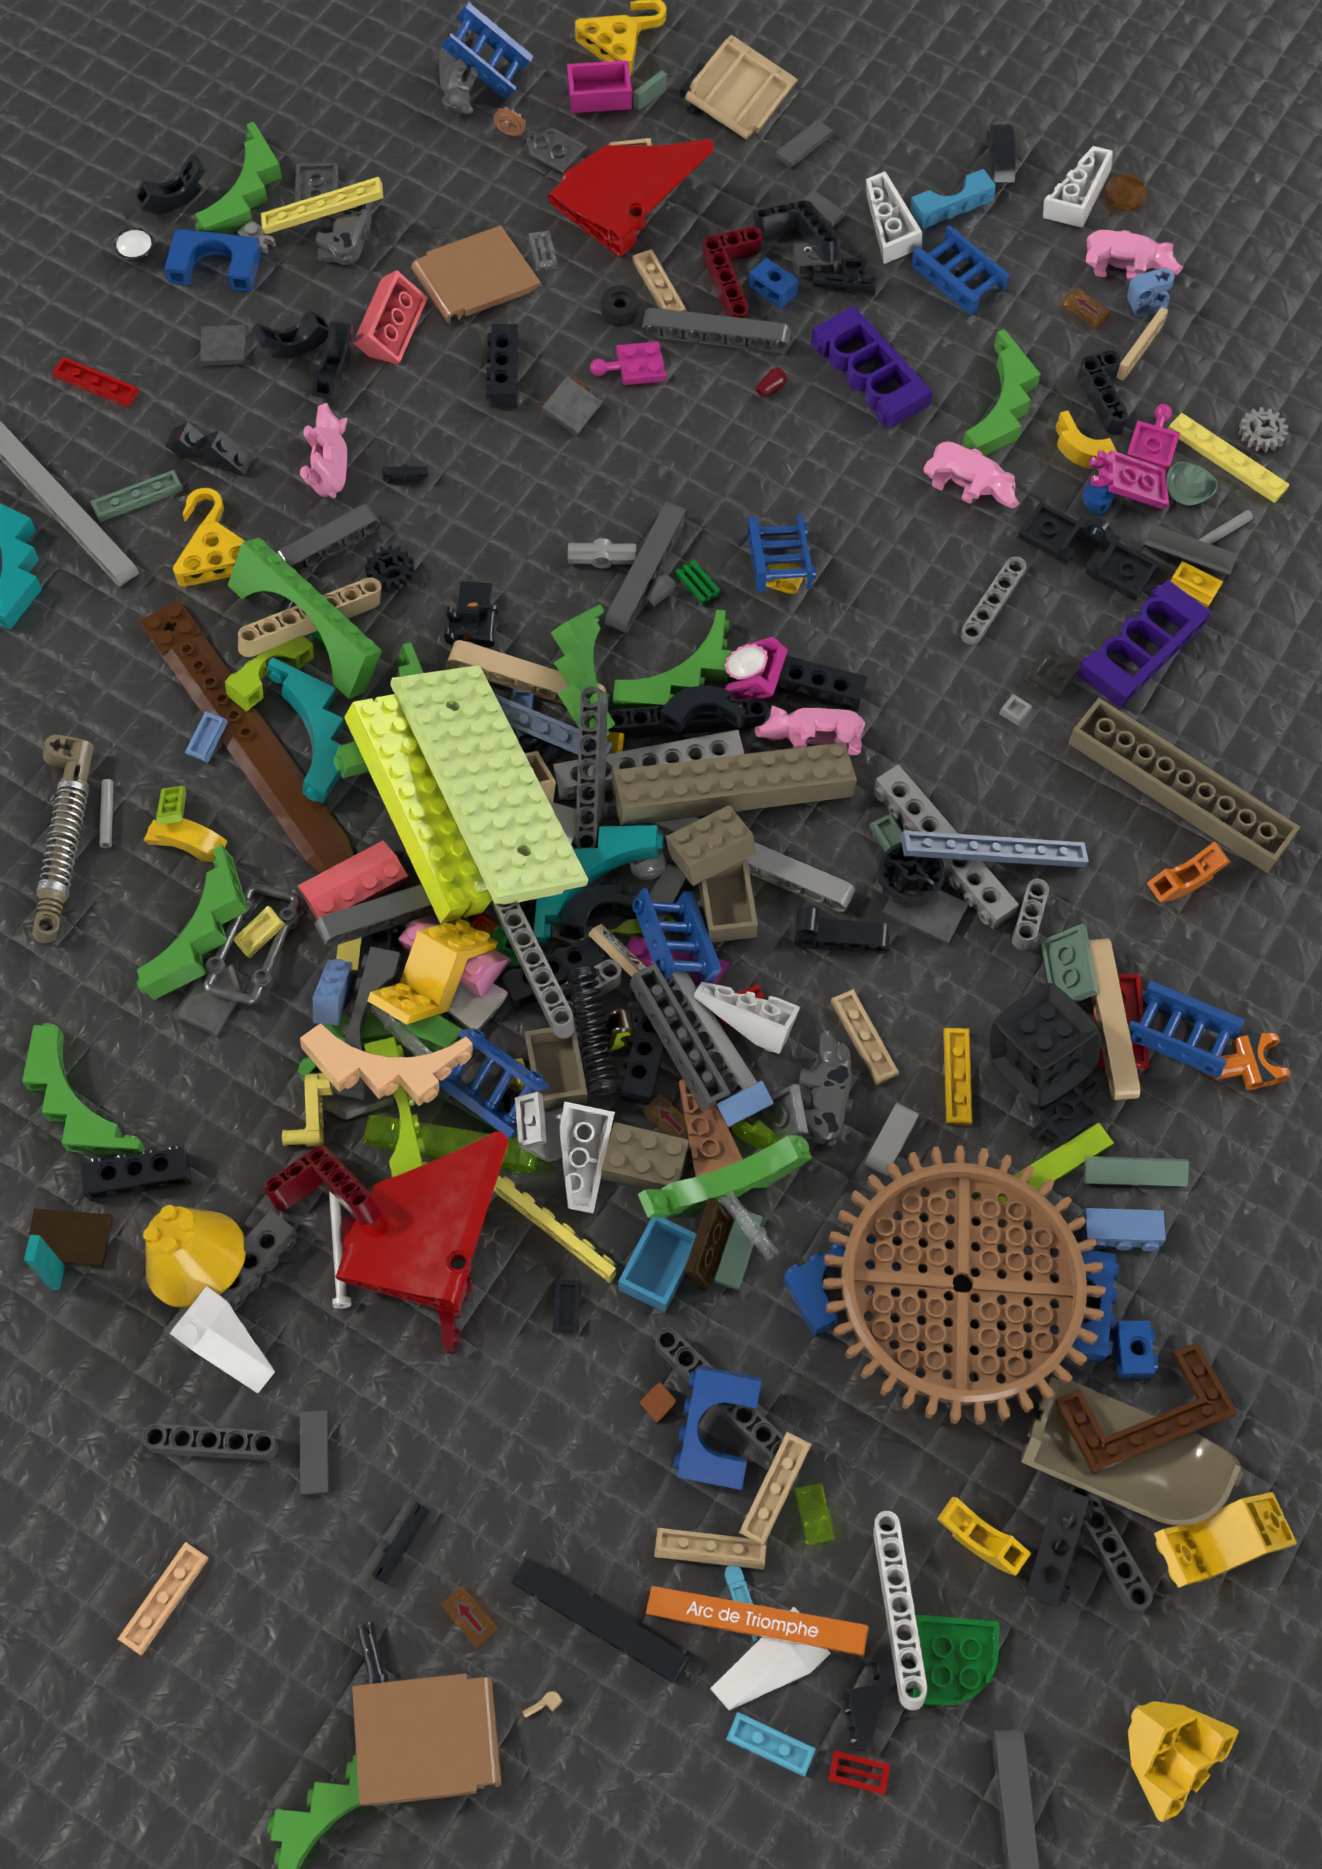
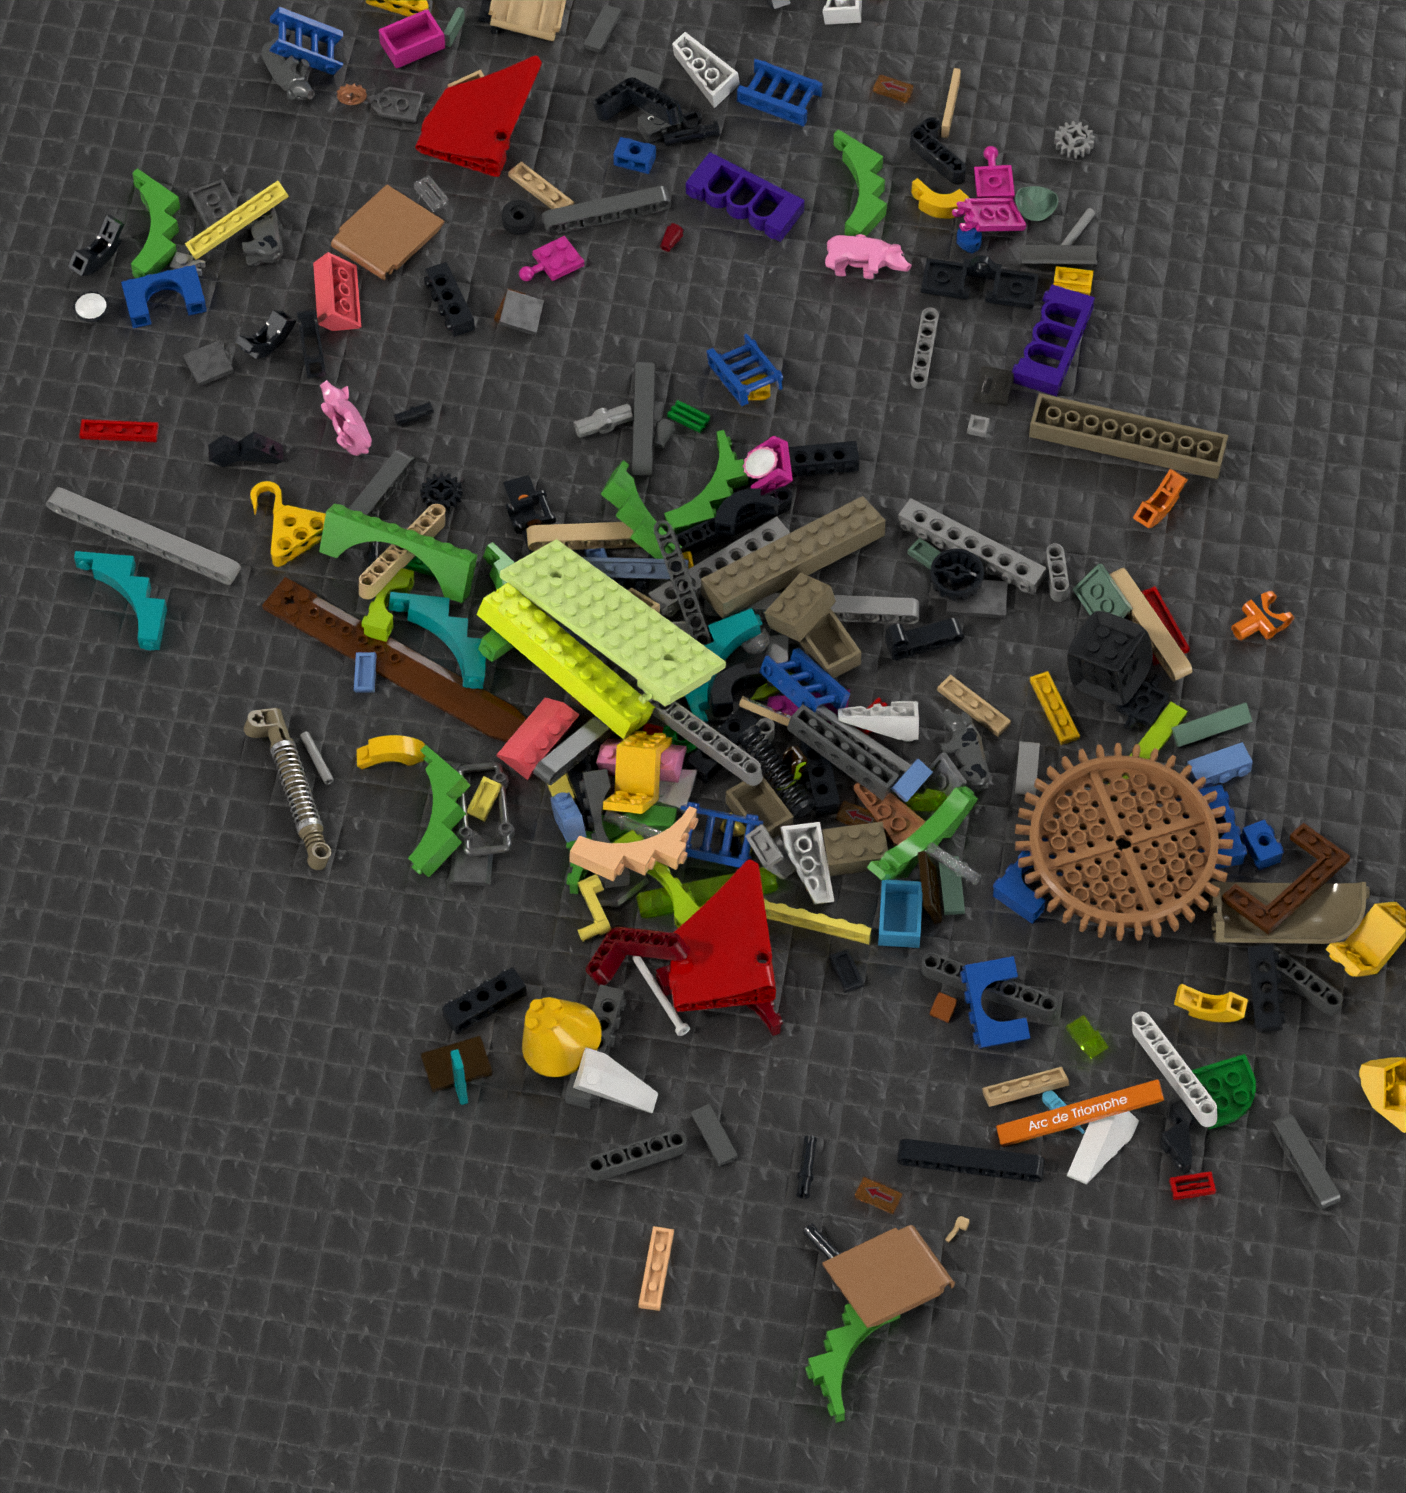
camera: 20 degrees left, 5 degrees down
bright green arch [22,1023,145,1156] -> none
sand green tile [90,470,184,522] -> none
lime tile [156,786,186,825] -> none
dark red beam [703,226,762,319] -> none
medium azure tile [726,1712,816,1777] -> none
tan tile [739,1432,812,1545] -> none
bright pink animal [754,706,865,755] -> none
sand blue plate [901,830,1089,868] -> none
dark azure arch [909,169,996,229] -> none
bright pink animal [1085,230,1183,281] -> none
medium blue piece [1127,268,1174,317] -> none
blue fence [1128,981,1245,1078] -> none
light yellow plate [1168,413,1290,503] -> none

